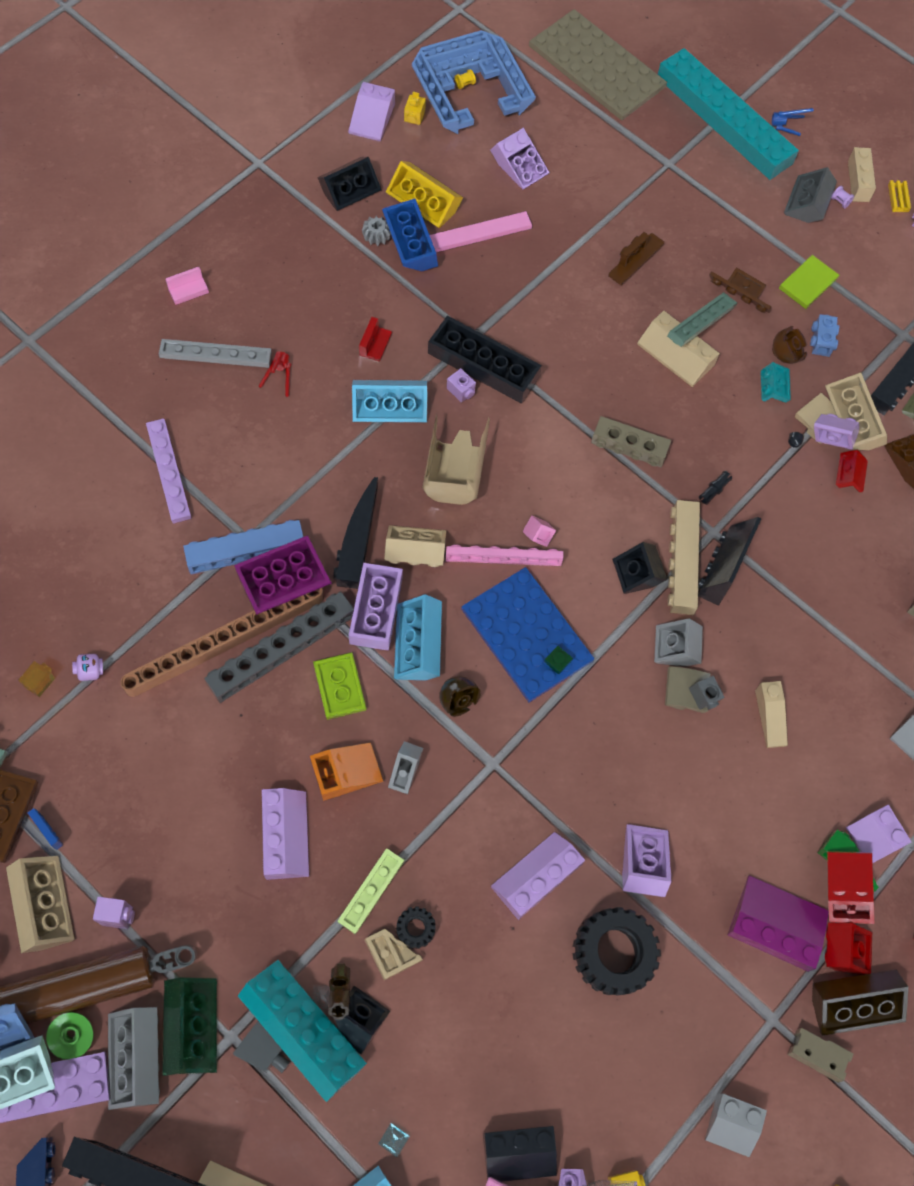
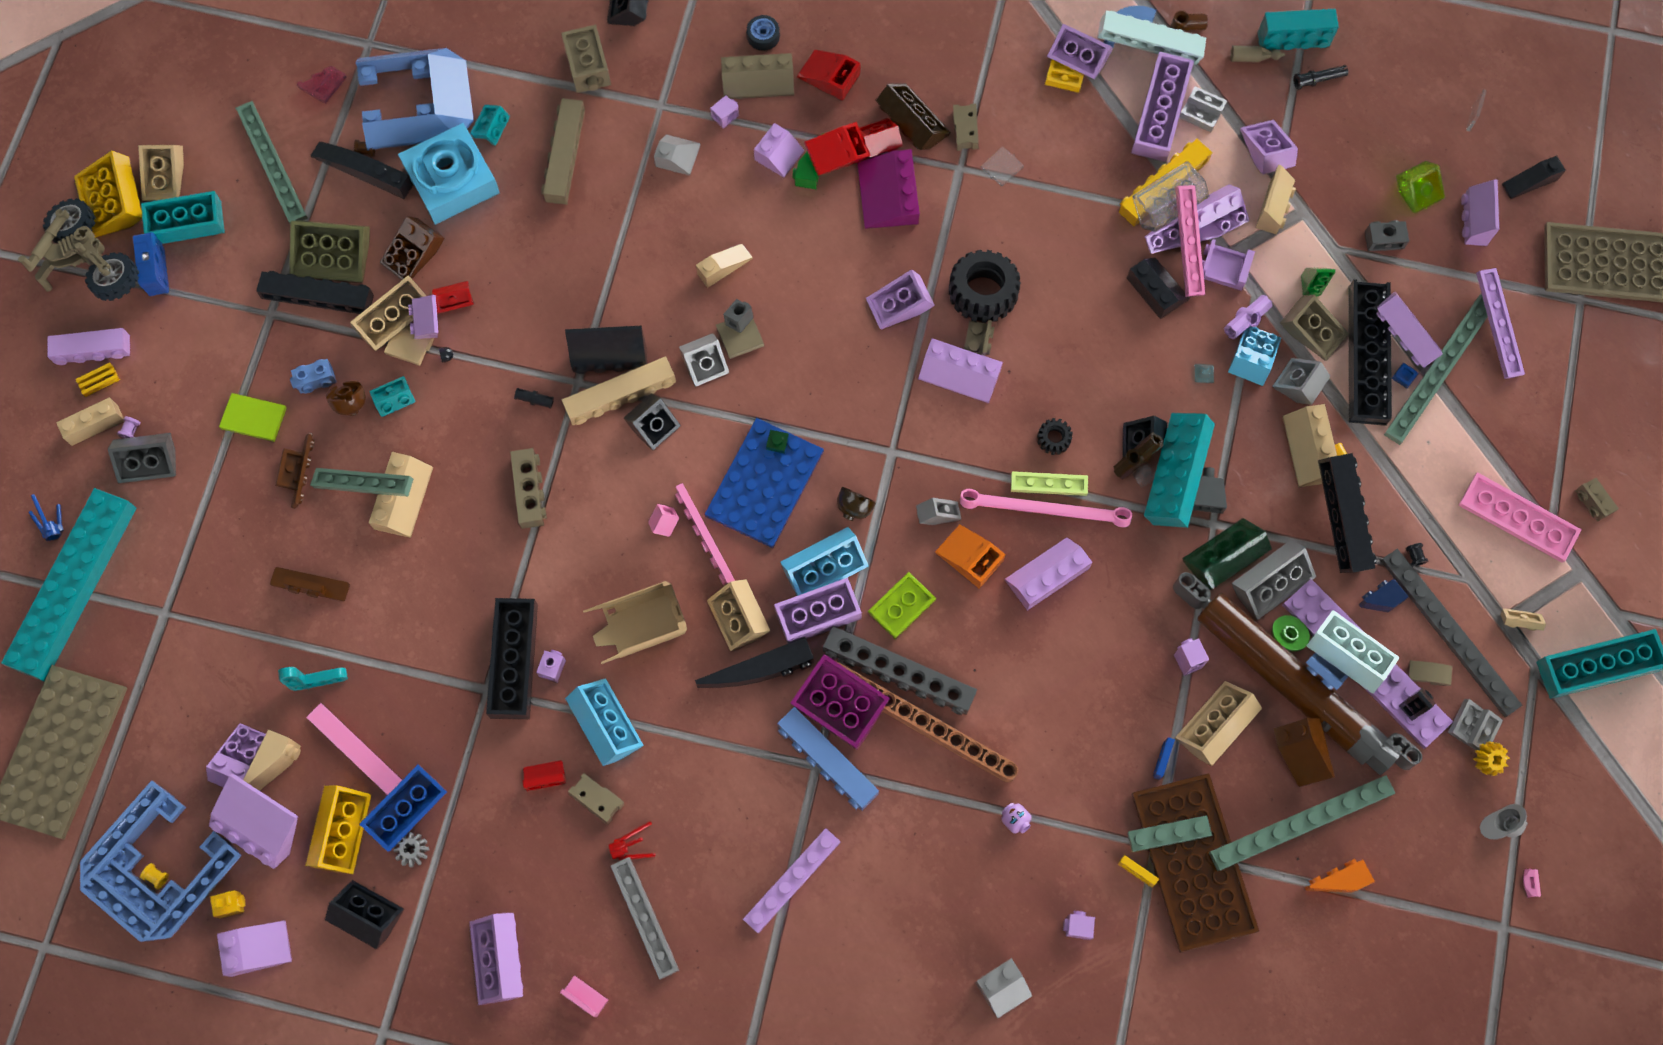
camera: 115 degrees left, 5 degrees up
clear yellow brick [18,661,55,697] -> none
tan wing [365,929,423,980] -> none
light grey slope [705,1094,767,1157] -> none
none -> lavender slope [209,773,298,869]
none -> tan slope [243,730,301,791]
none -> teal beam [278,667,348,691]
none -> lavender slope [470,913,523,1005]
none -> dark tan piece [568,773,624,825]
none -> bright pink piece [960,489,1132,527]
none -> dark tan bracket [964,320,995,356]
none -> clear piece [981,147,1024,186]

